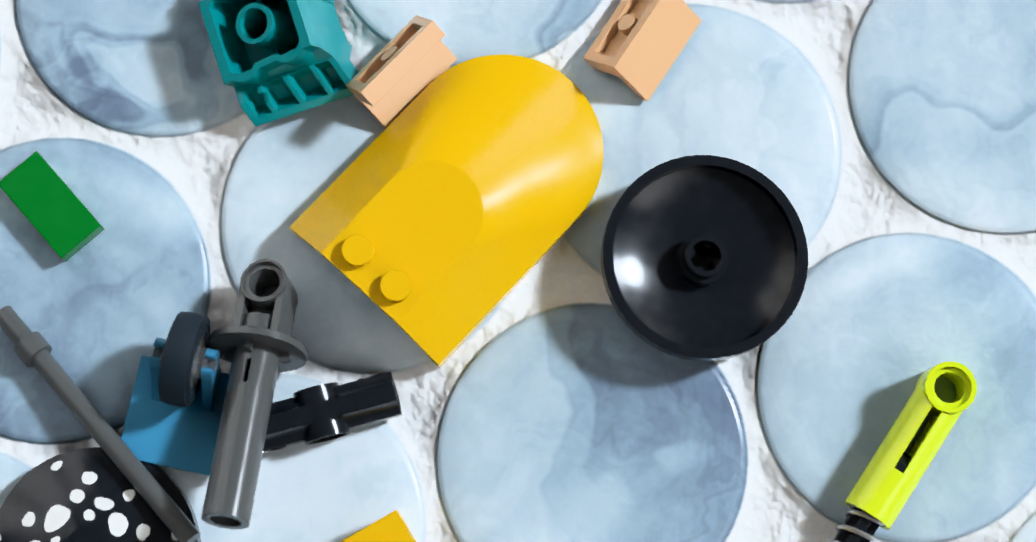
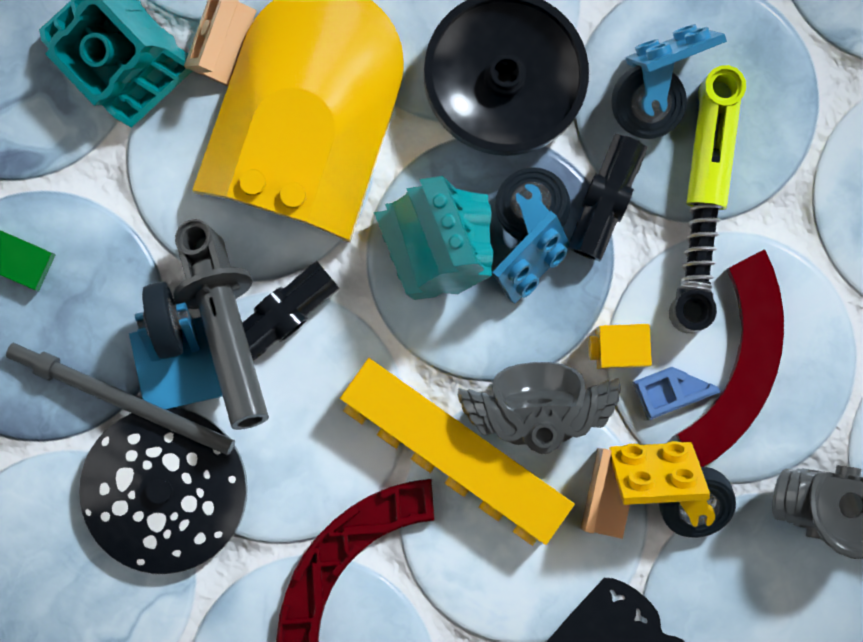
camera: 30 degrees left, 5 degrees up
none -> teal slope [374,176,493,300]
none -> plate [492,167,570,304]
none -> black piece [568,133,648,262]
none -> plate [611,24,727,139]

